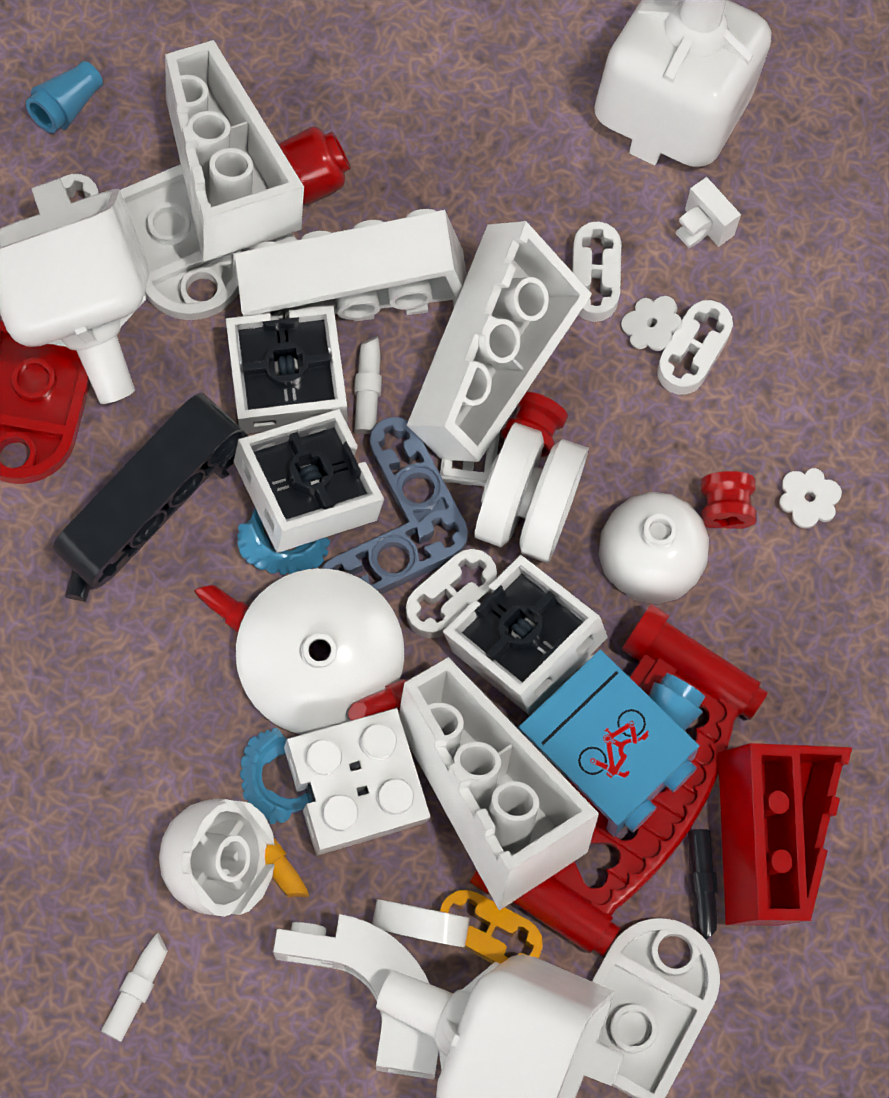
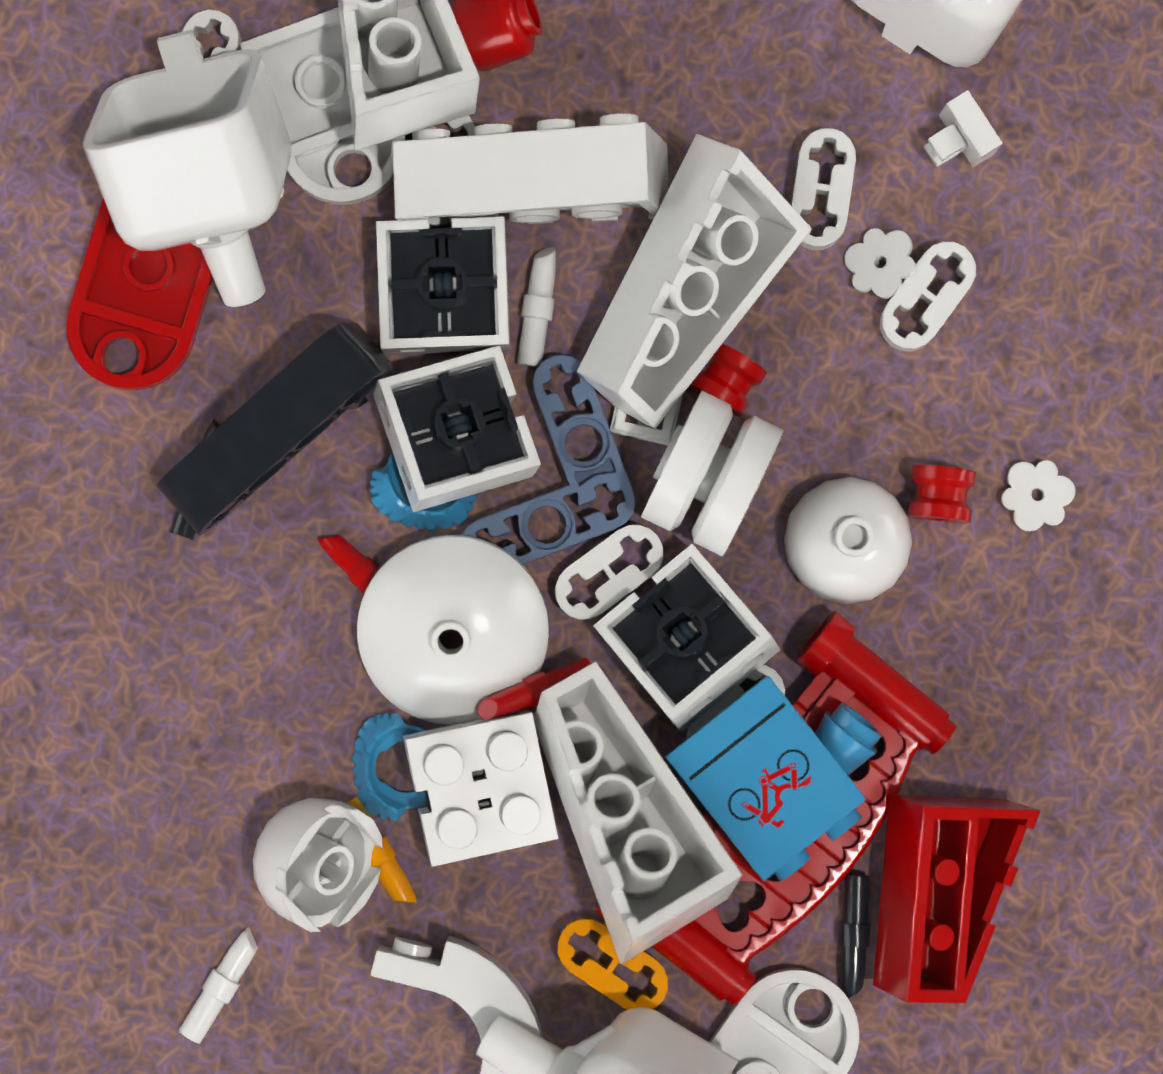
camera: 10 degrees right, 15 degrees up
white beam [372,899,470,947] -> none

